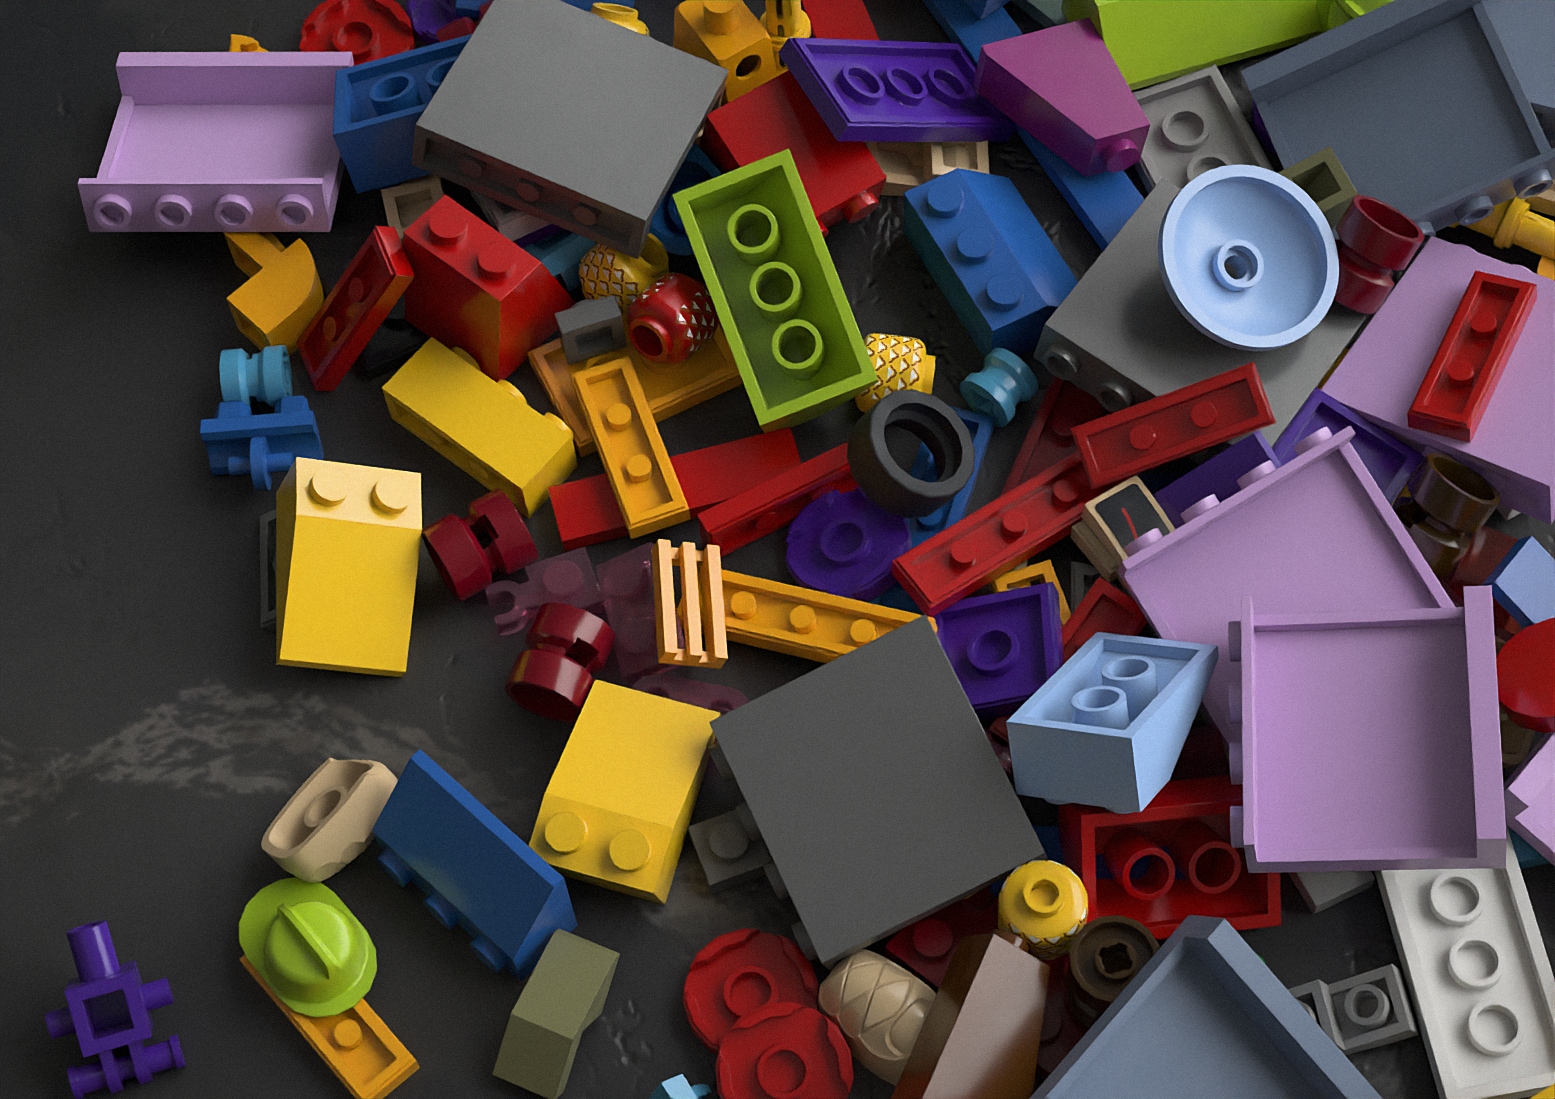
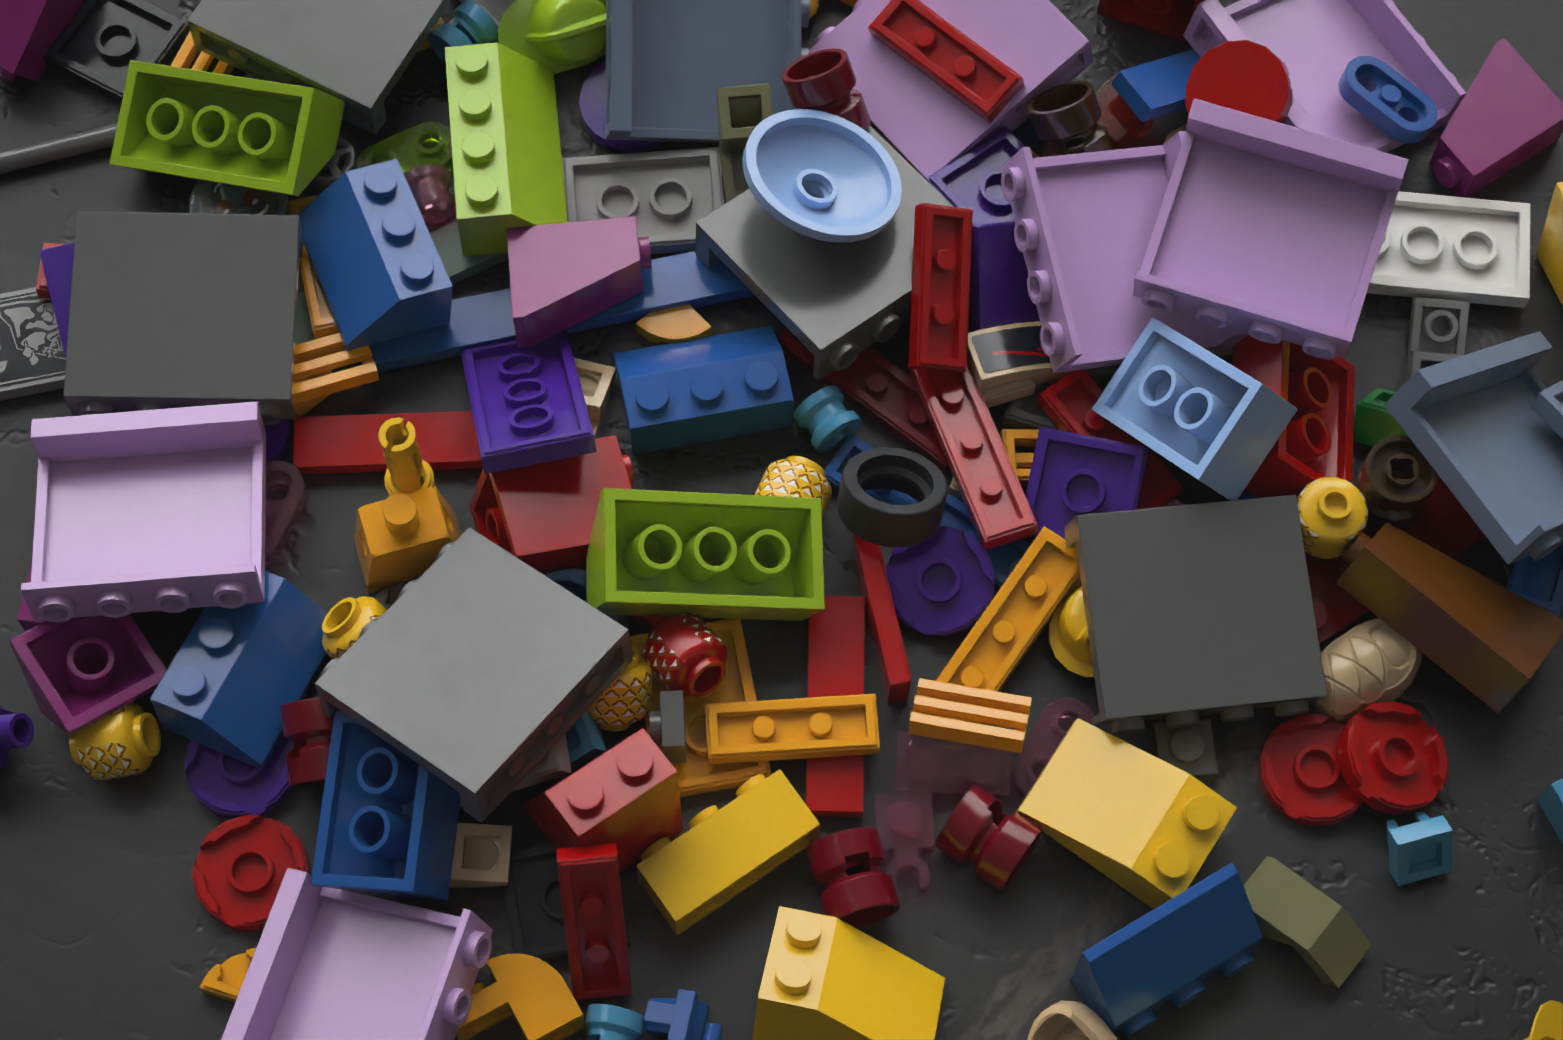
camera: 80 degrees left, 5 degrees up
none -> light orange tile [636,304,712,344]

